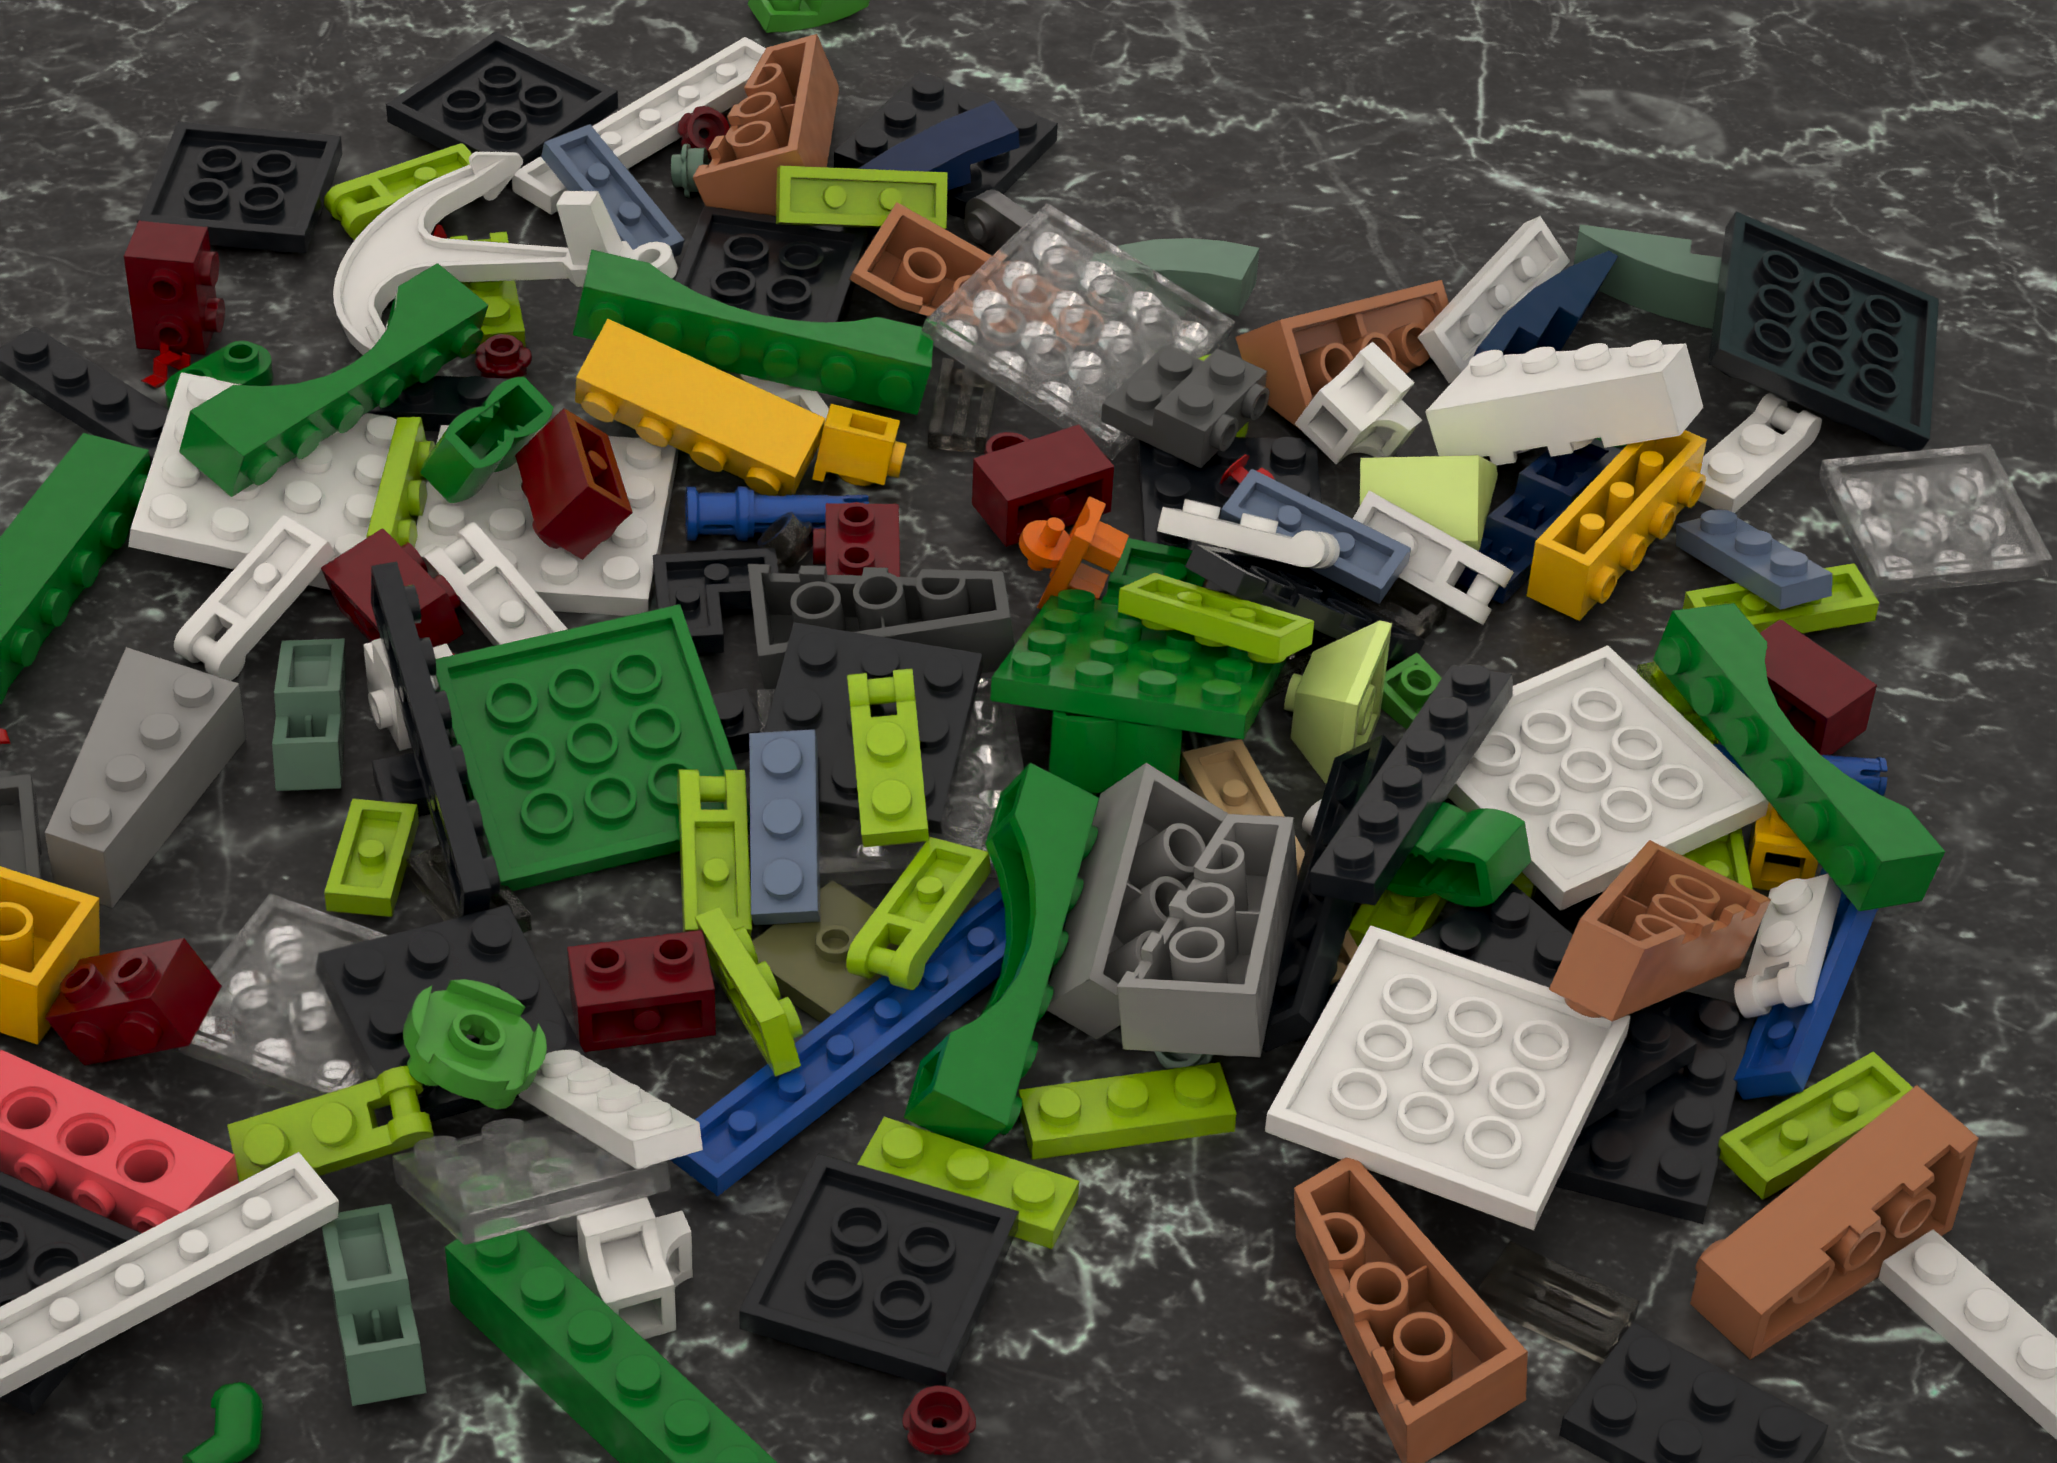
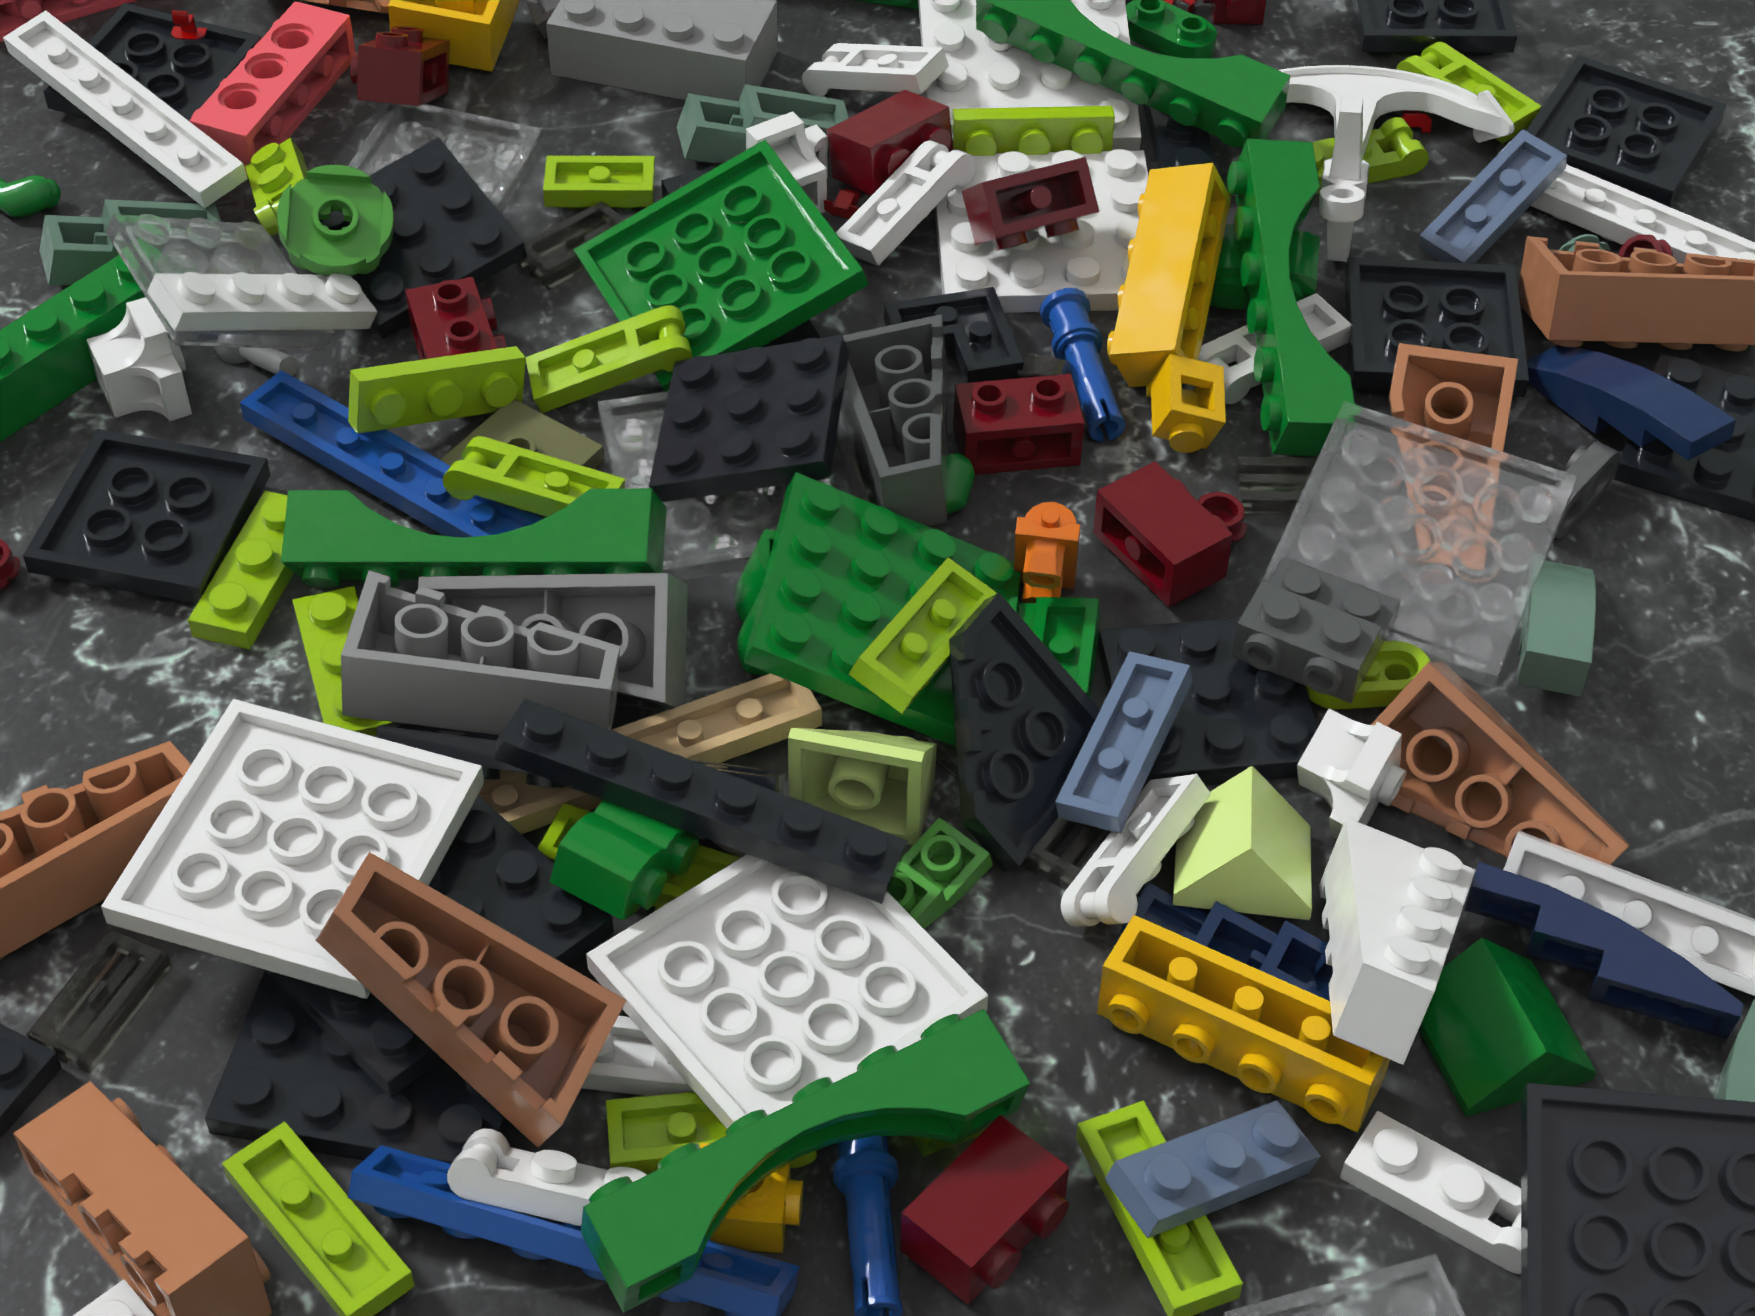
camera: 85 degrees right, 5 degrees up
black plate [371,561,500,917] -> none
green brick [420,377,554,503] -> none
sand blue plate [749,729,821,925] -> none
lime plate [776,165,948,229] -> none
lime plate [847,668,929,848] -> none
white plate [1157,499,1340,569] -> none
red piece [1220,454,1275,484] -> none

